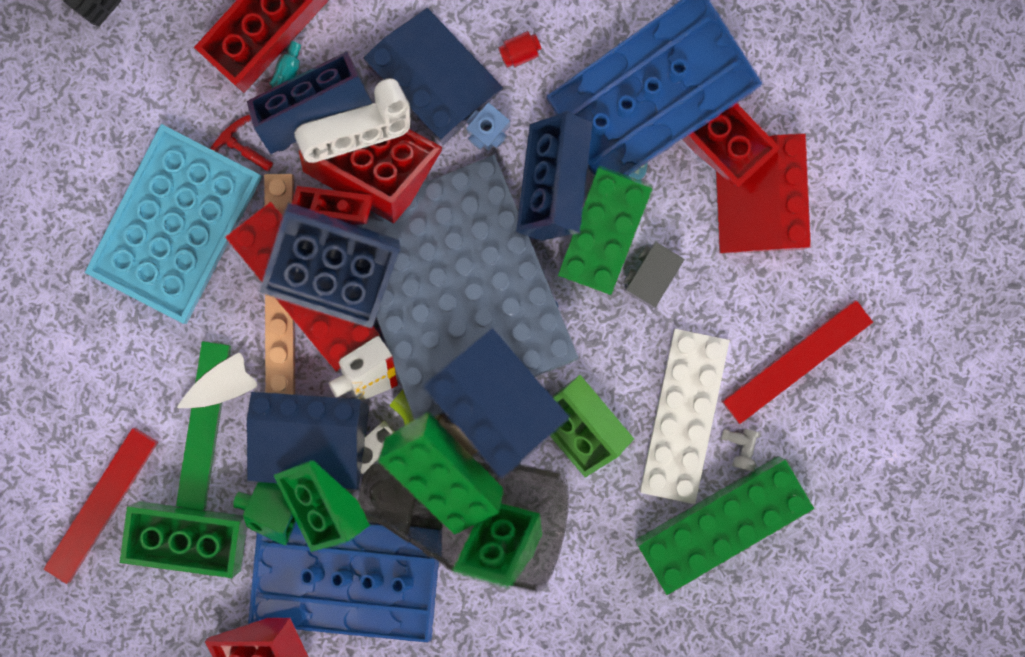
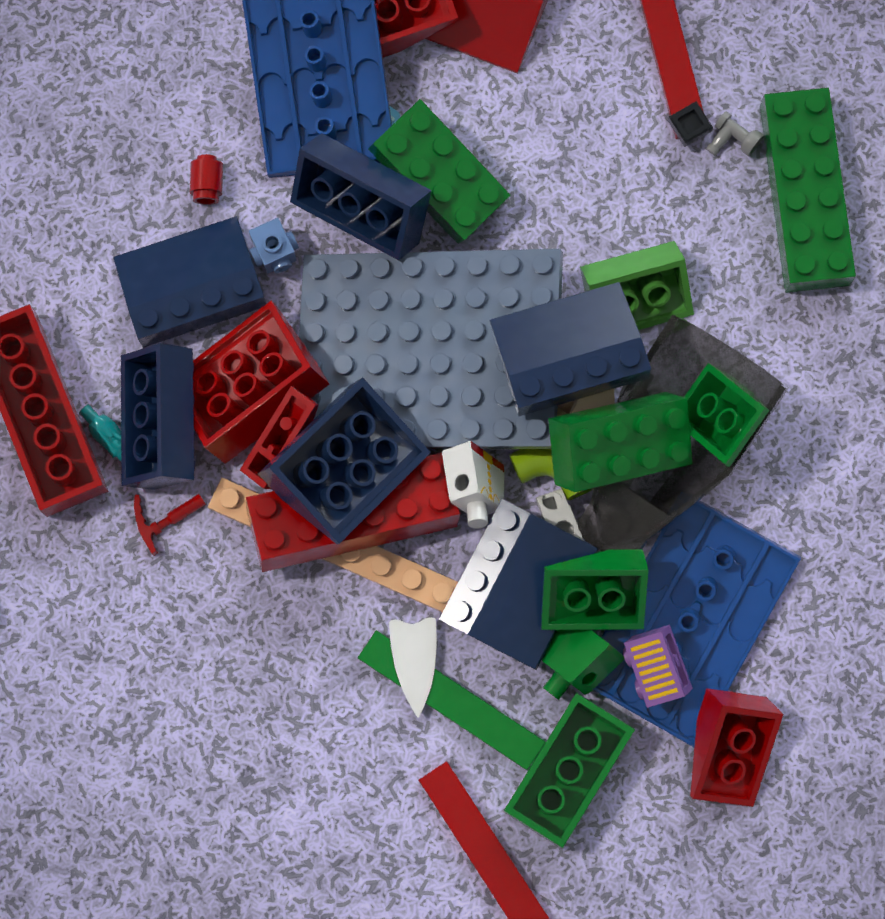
camera: 65 degrees left, 10 degrees down
medium azure plate [85,124,263,324] -> none
white beam [295,79,410,162] -> none
dark grey brick [623,242,685,308] -> none
white plate [639,329,730,504] -> none
none -> medium lavender brick [623,625,693,708]
none -> black tile [667,101,713,147]

